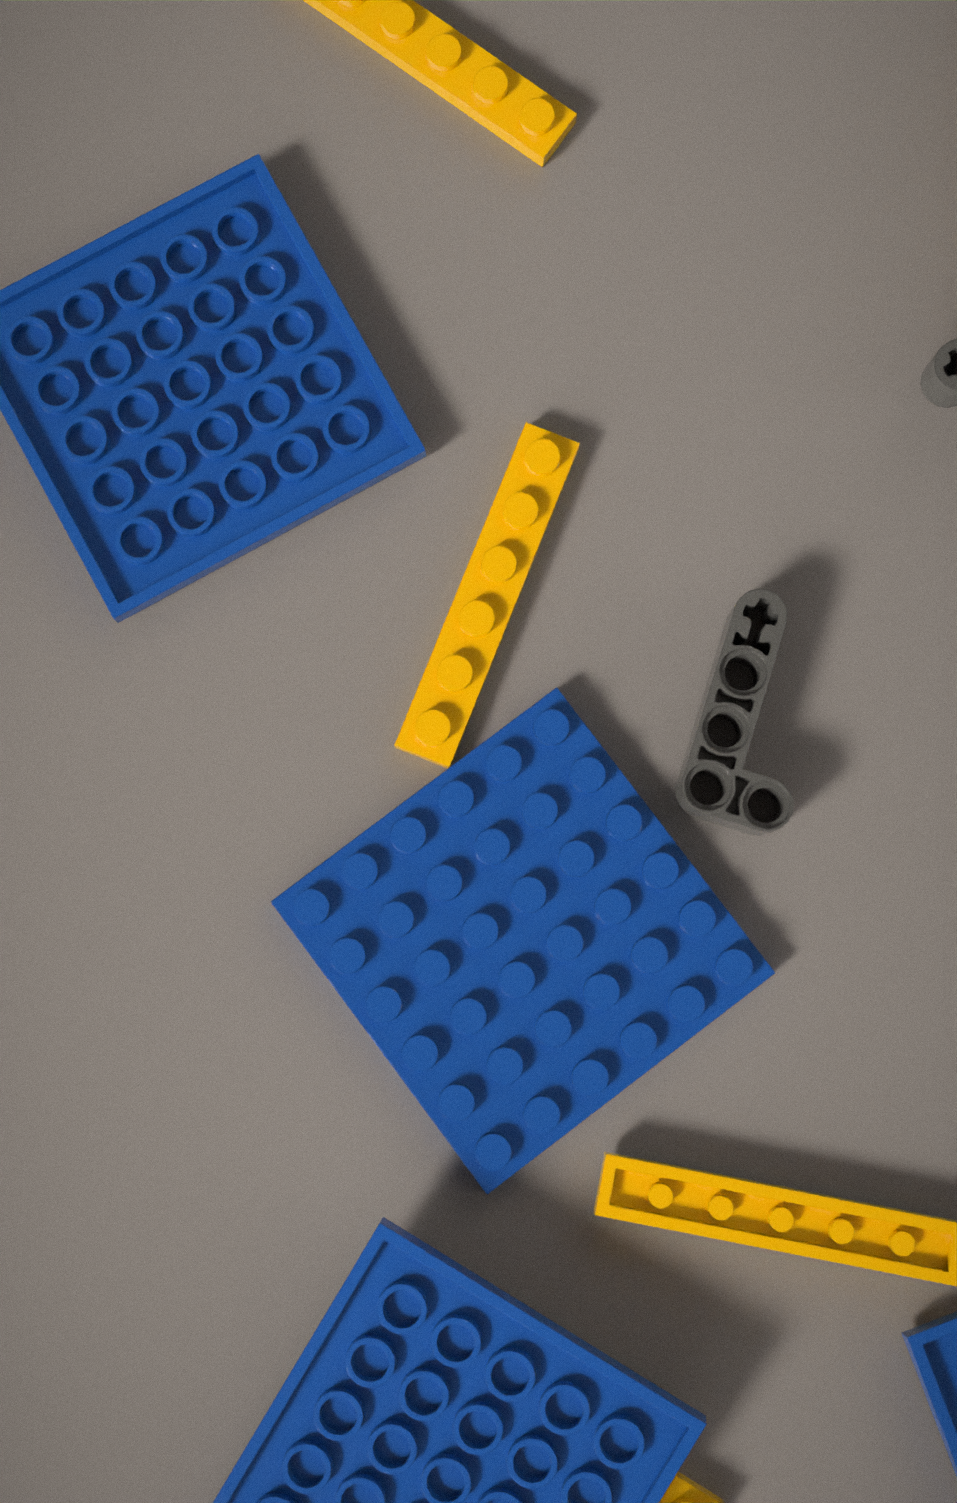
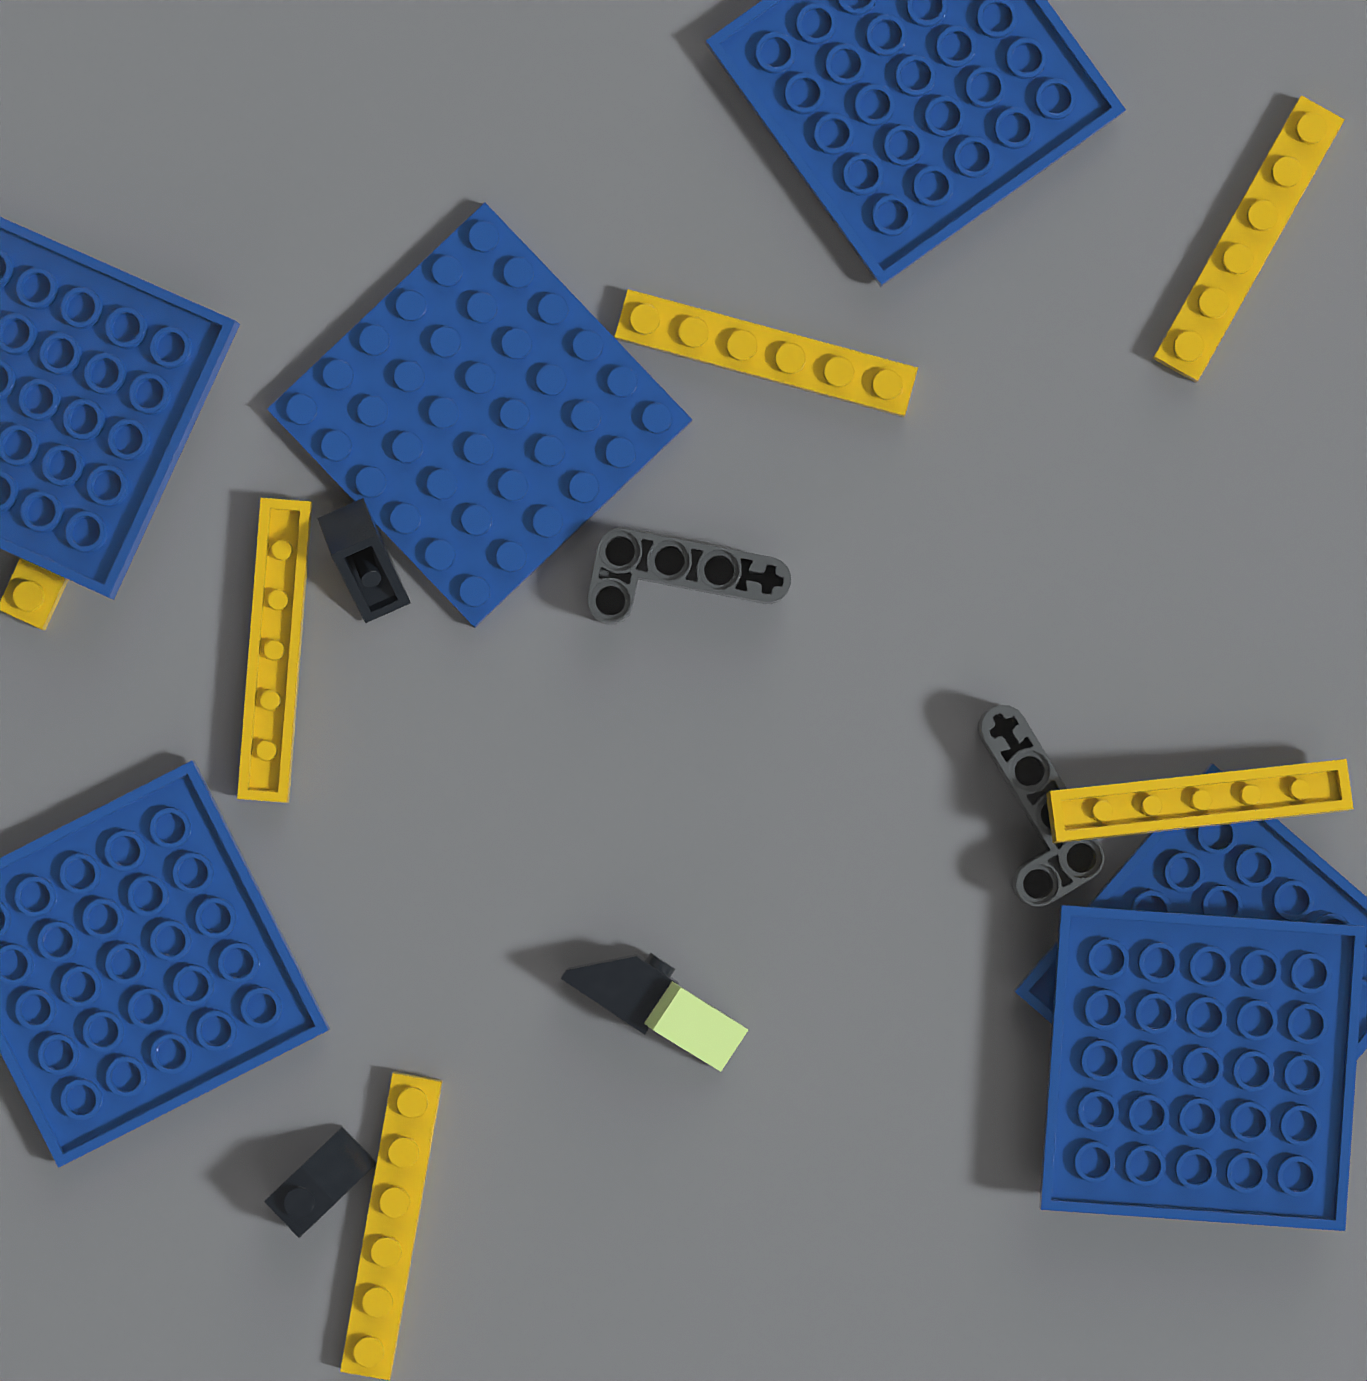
camera: 80 degrees right, 5 degrees up
none -> black slope [317,498,411,623]

